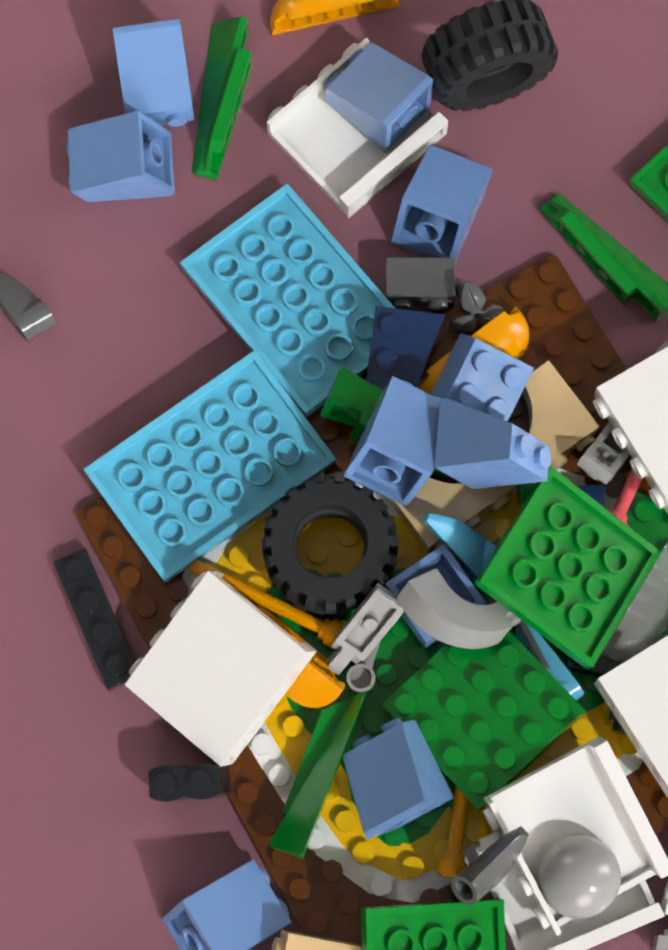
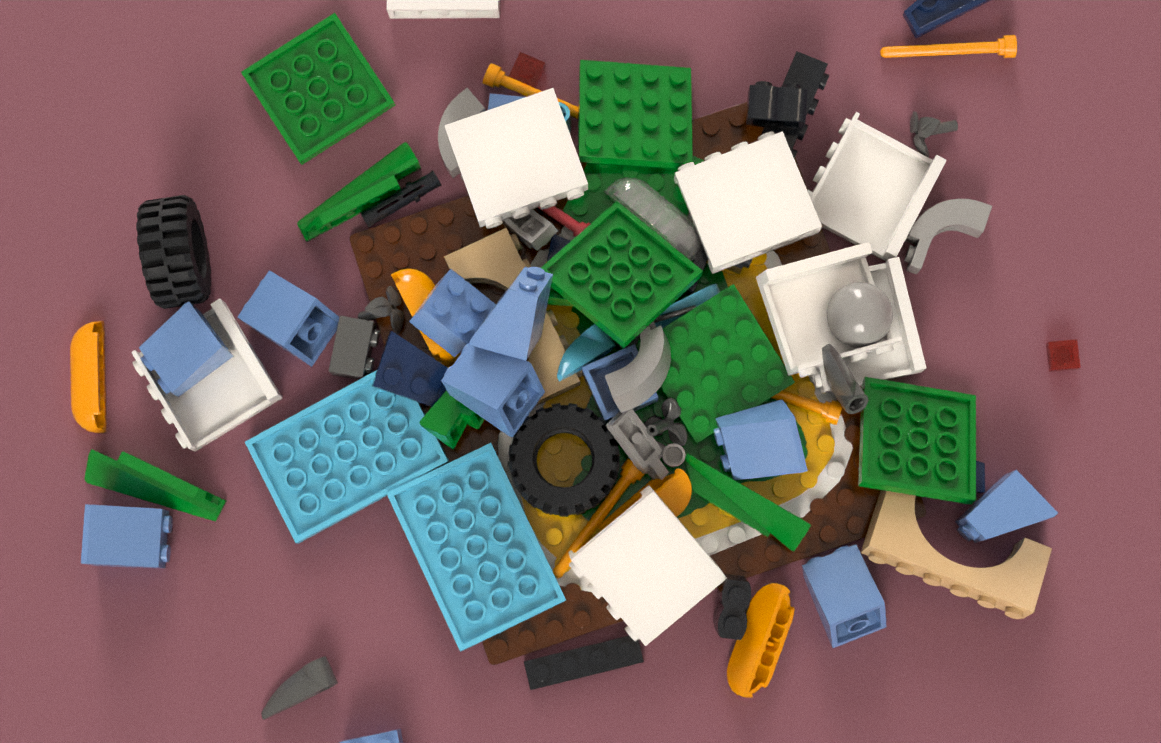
camera: 75 degrees left, 5 degrees up
medium blue slope [66,111,175,202] -> none
none -> black pin [360,170,442,228]
none -> dark grey plant [643,397,687,446]
none -> light orange brick [727,583,795,698]

